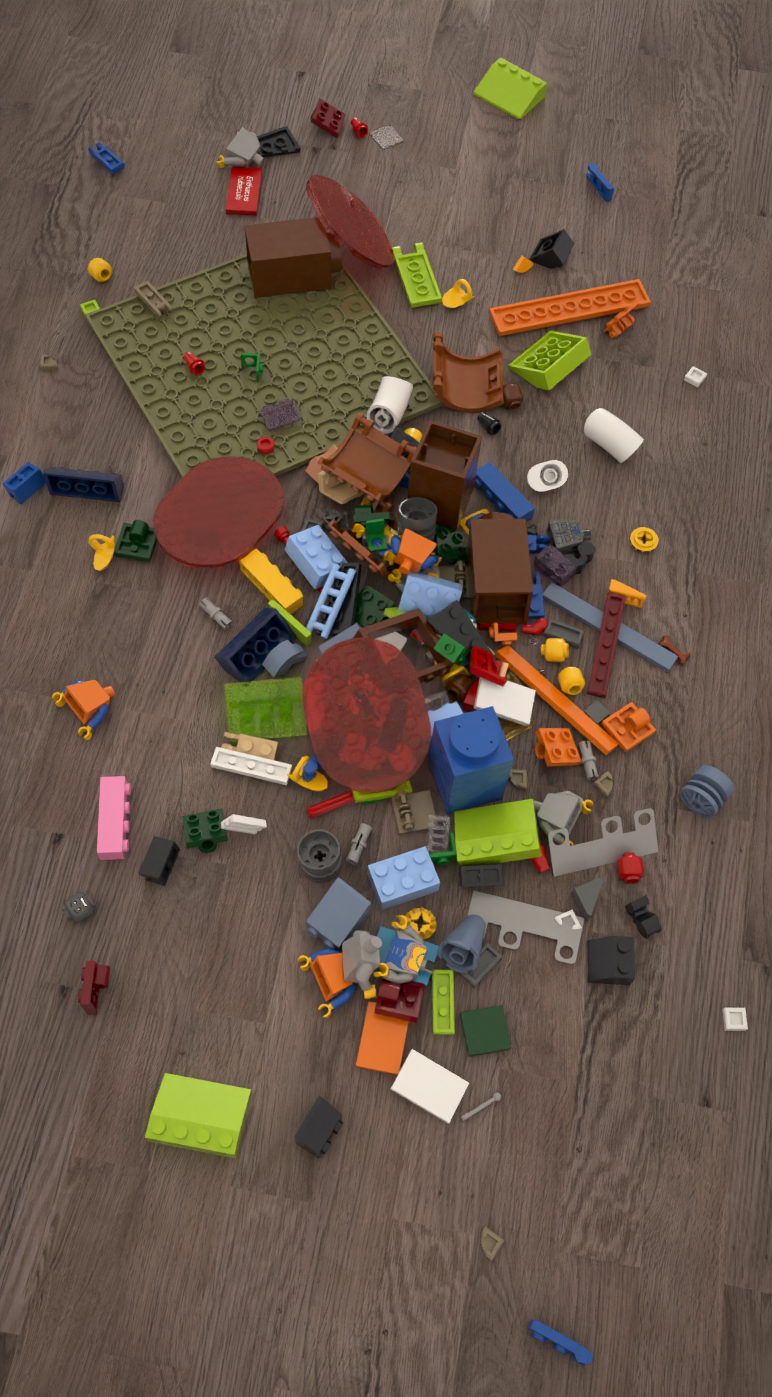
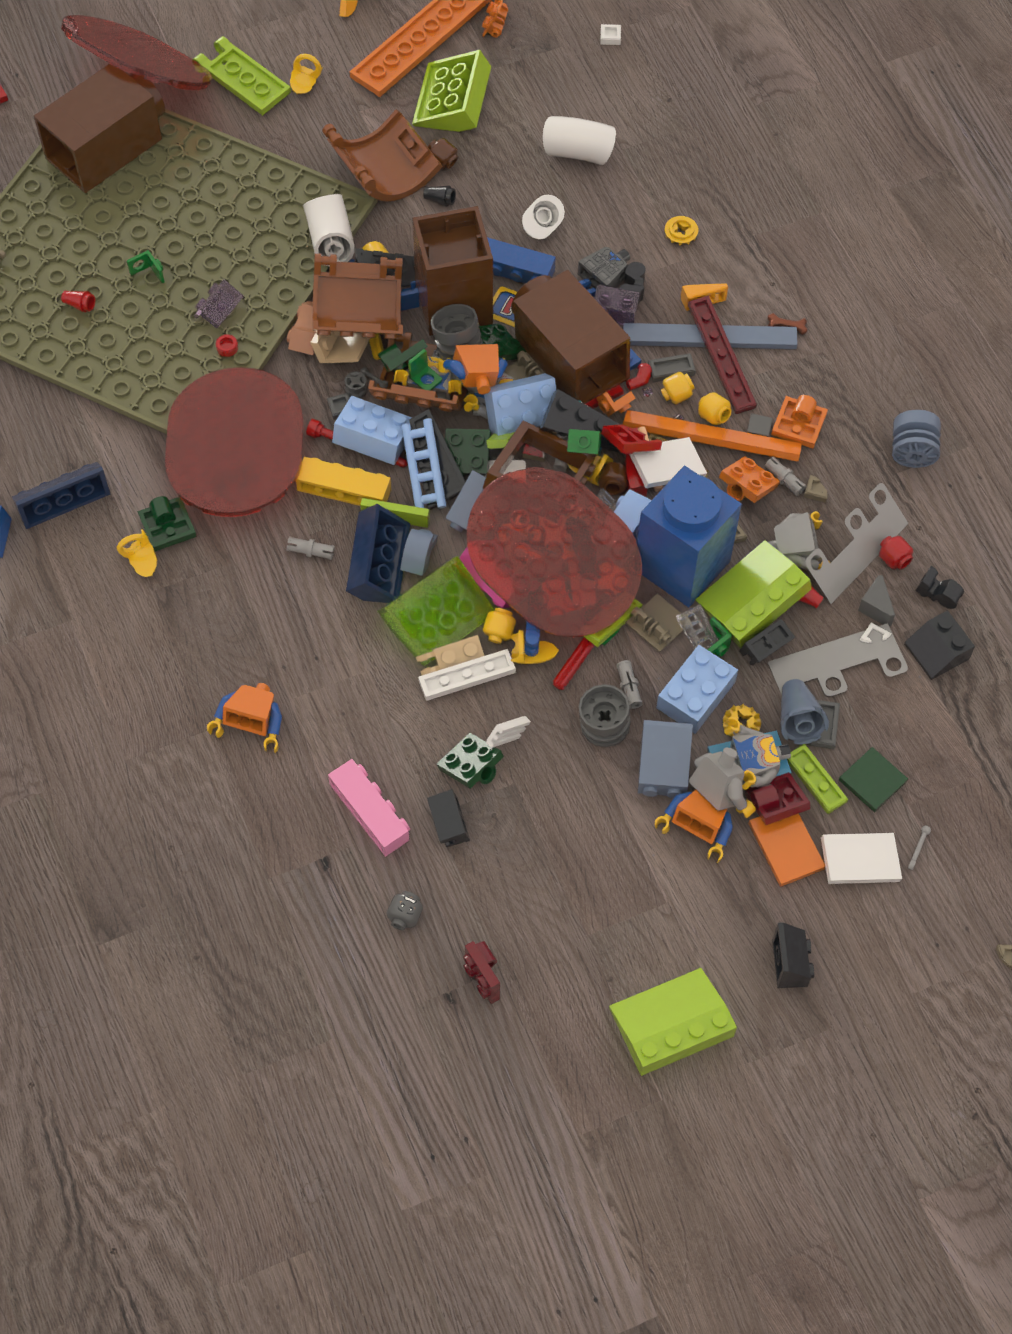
camera: 30 degrees left, 0 degrees up
none -> yellow head [483,608,516,644]

